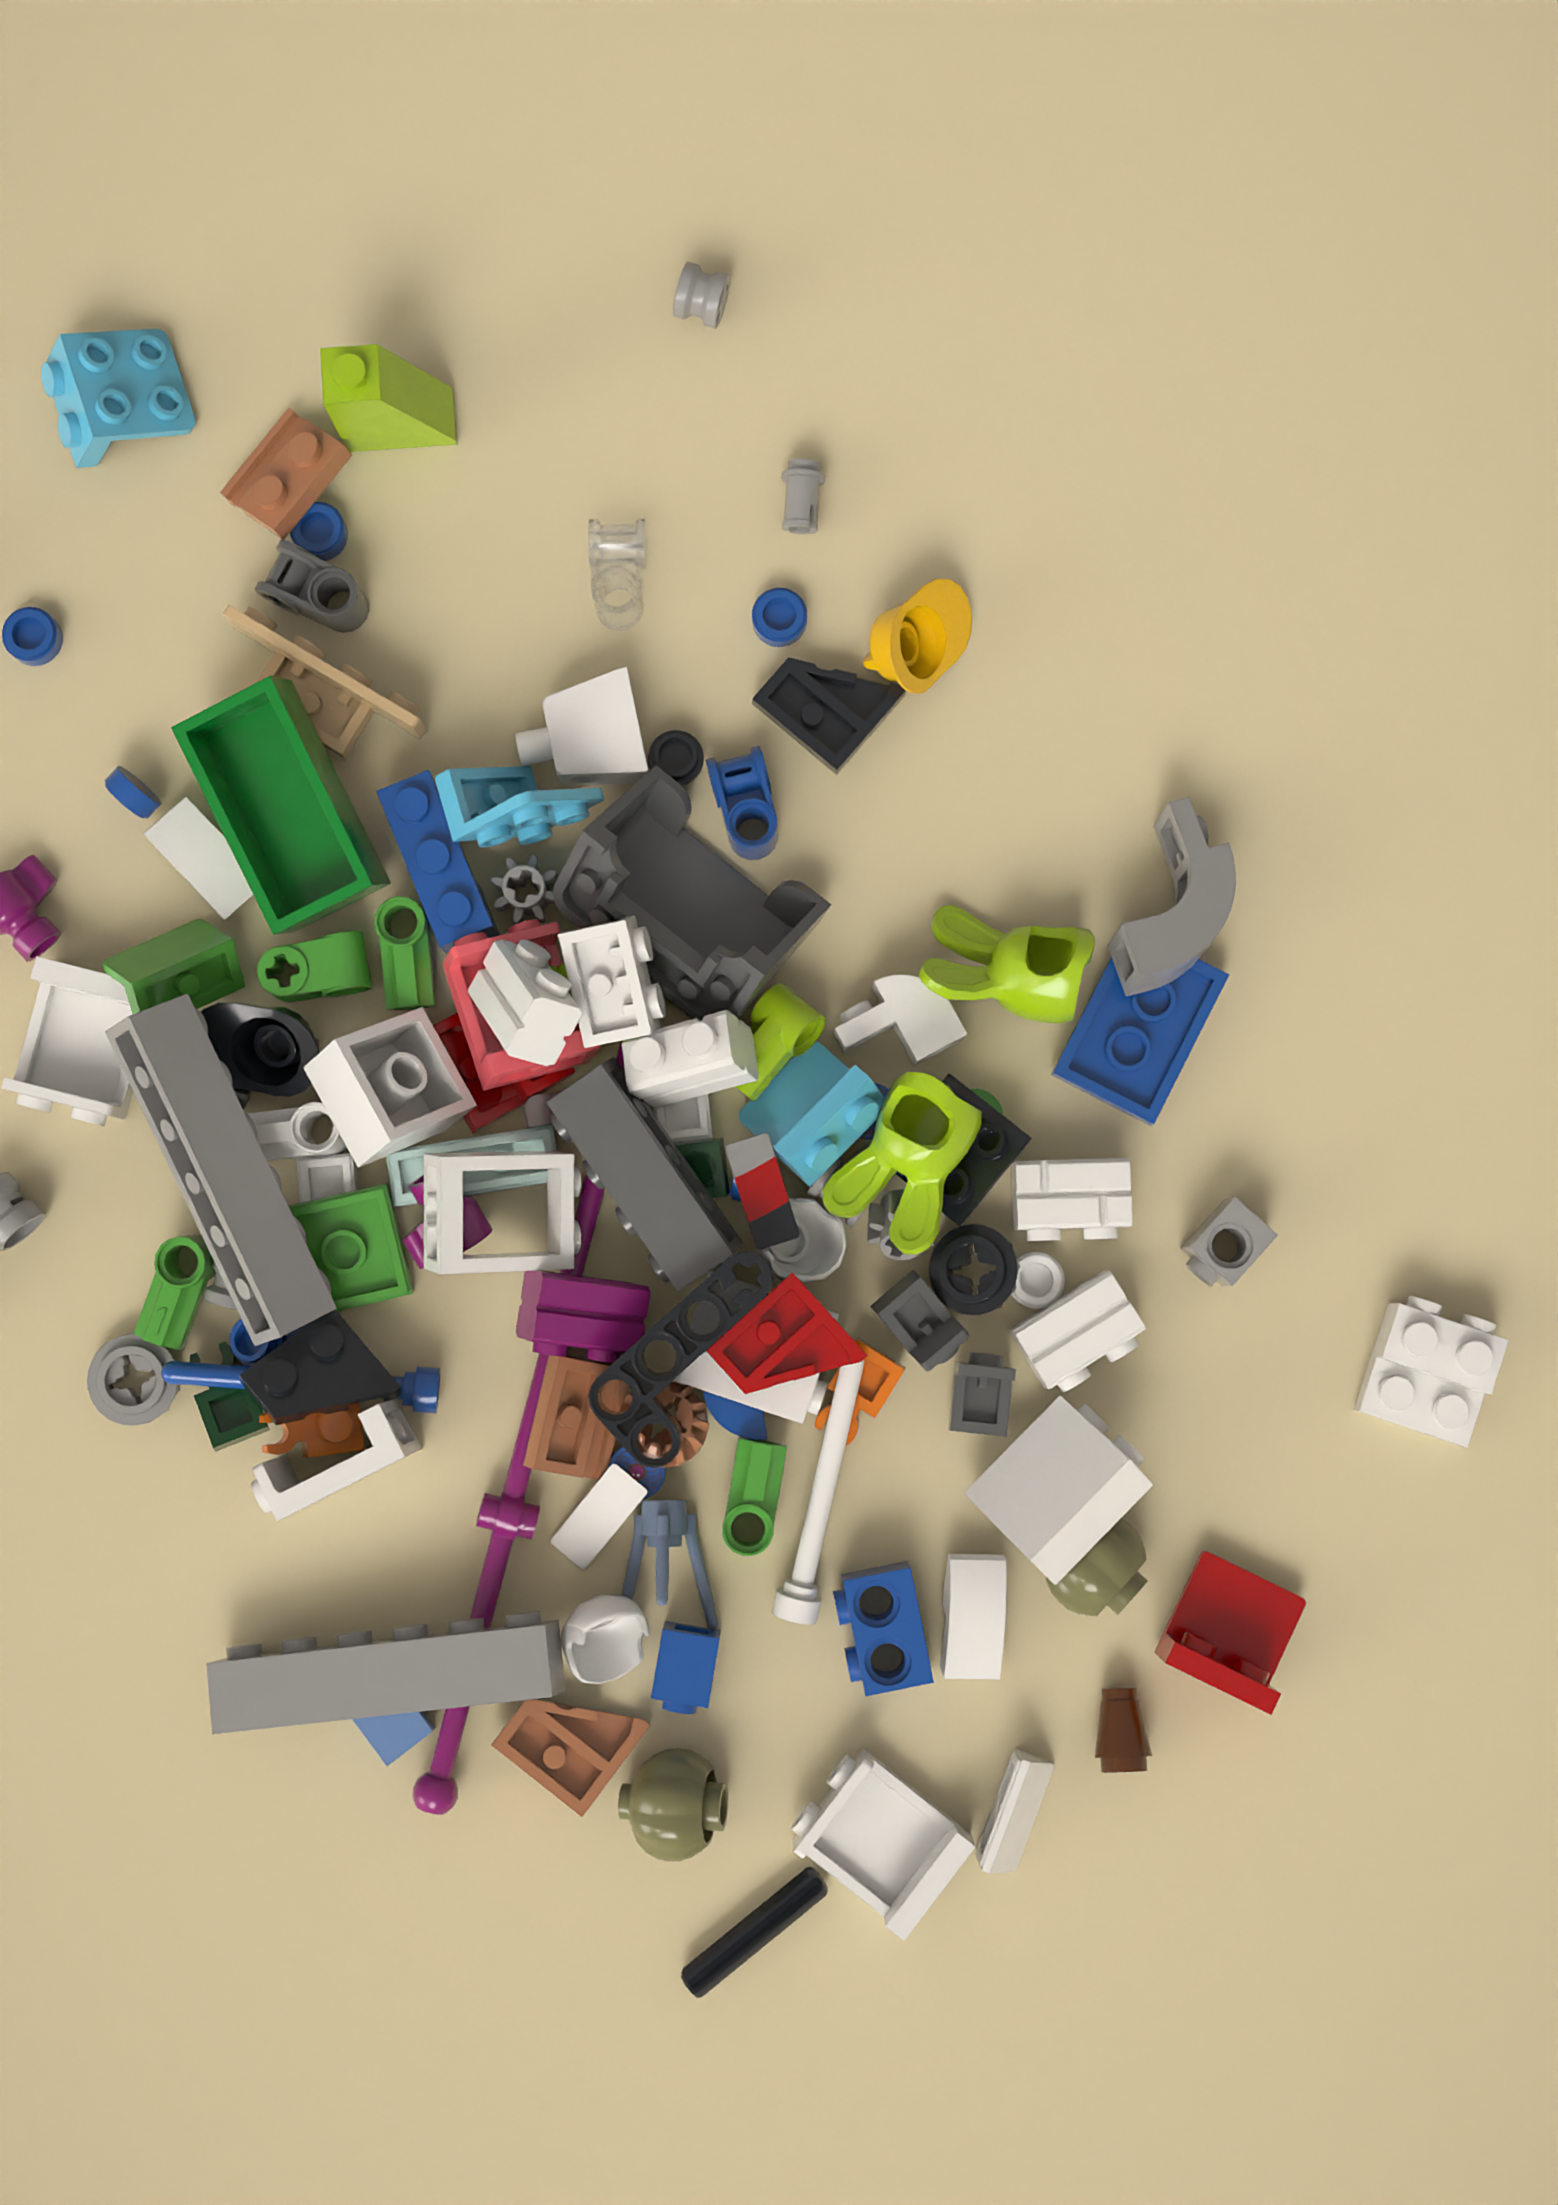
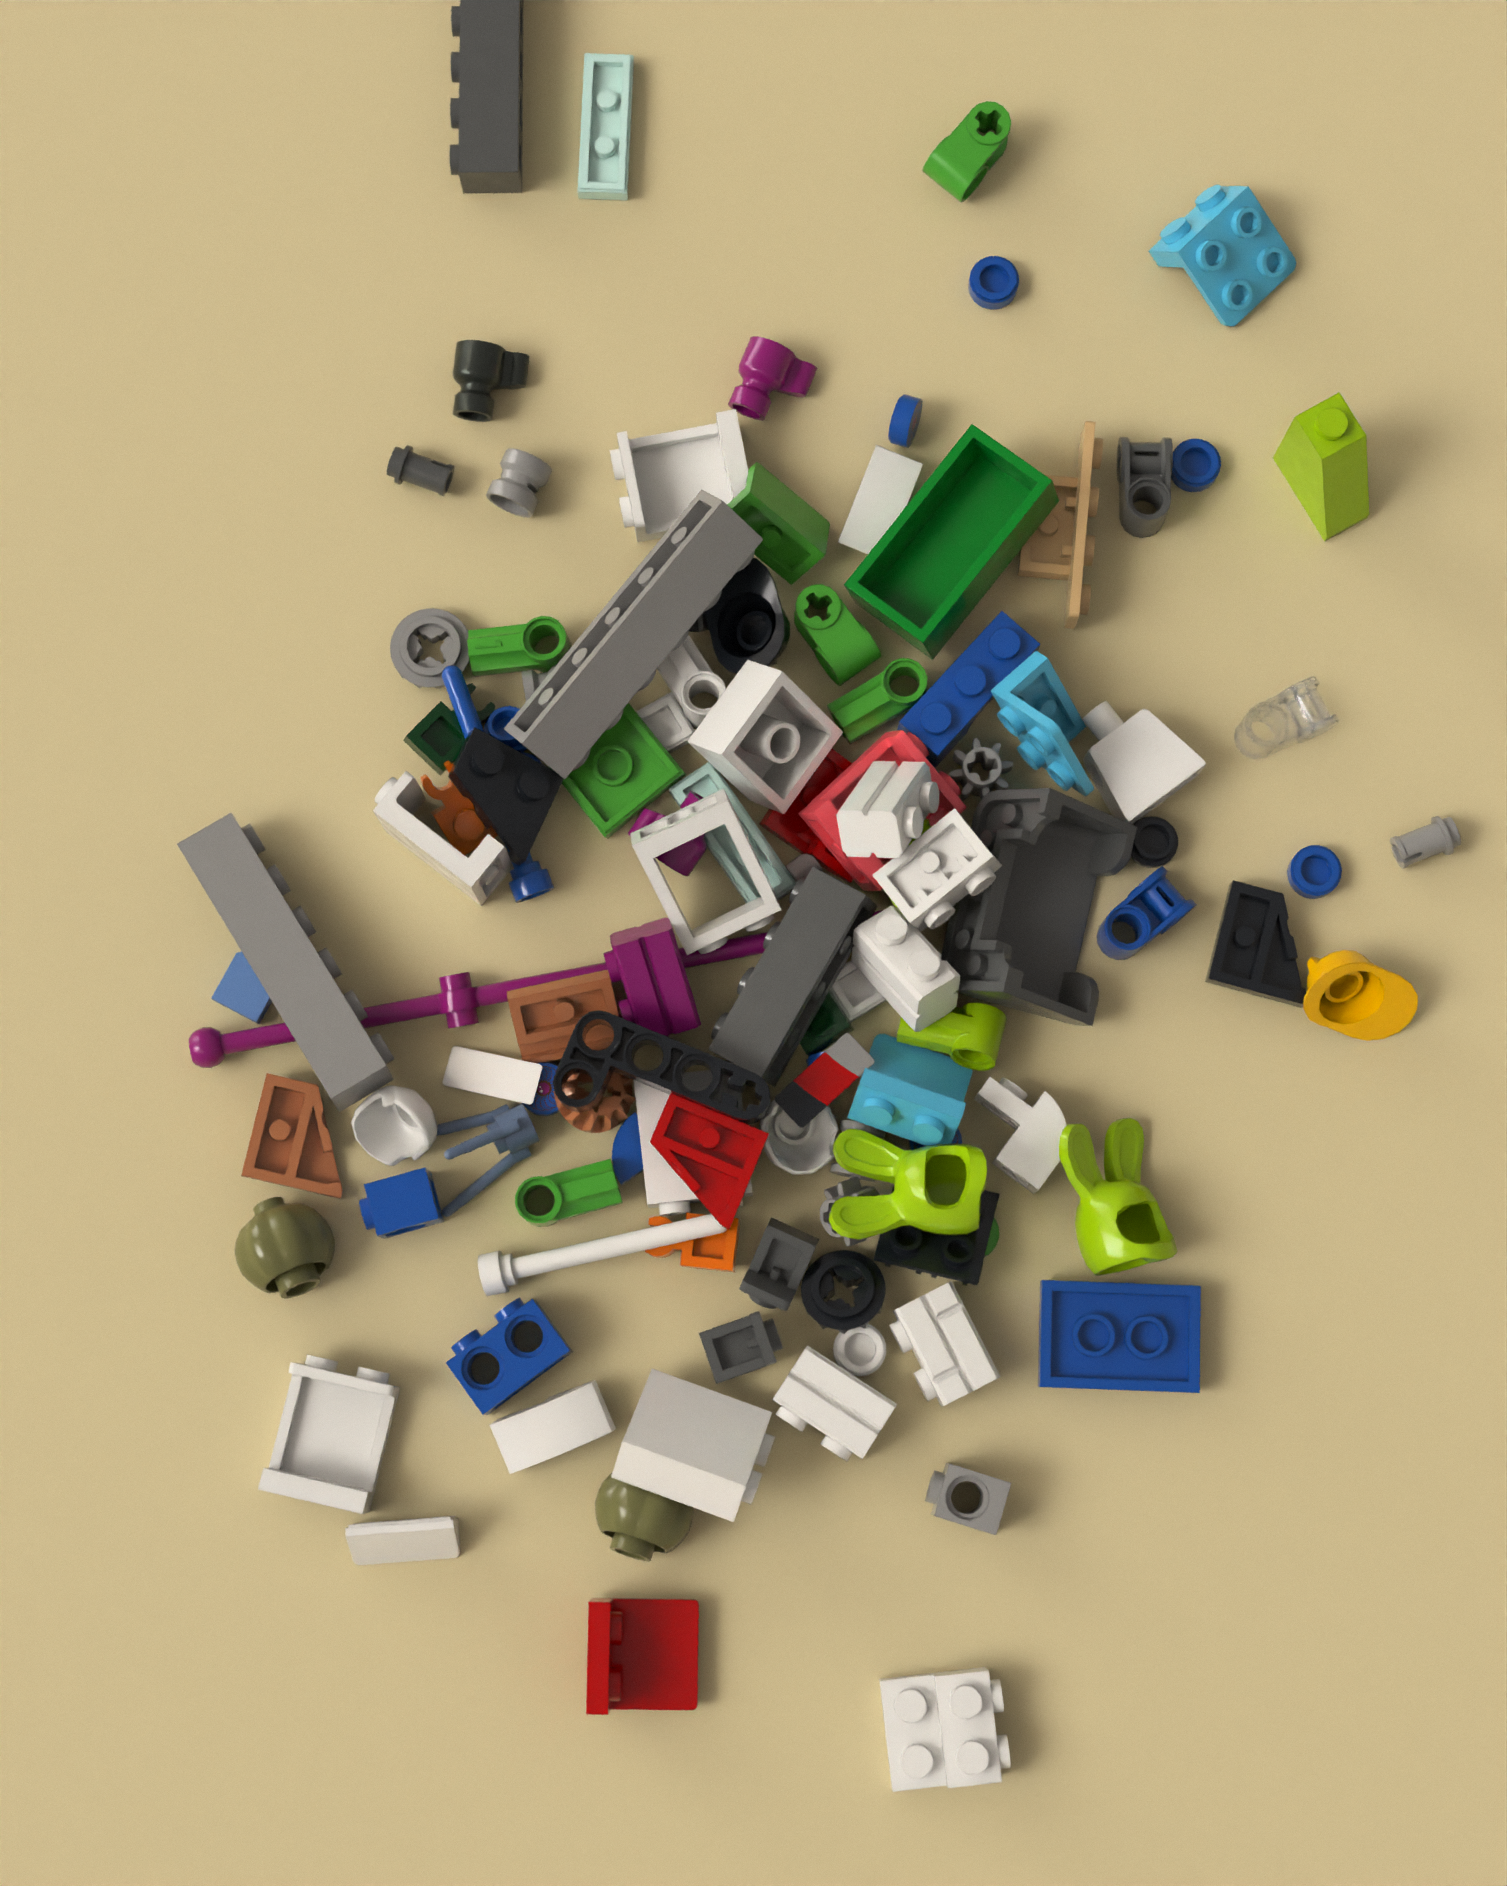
camera: 65 degrees right, 5 degrees down
nougat plate [220,408,352,540] -> none
black axle [681,1867,828,1998] -> none
reddish brown cone [1094,1688,1152,1773] -> none
light grey arch [1108,797,1236,996] -> none

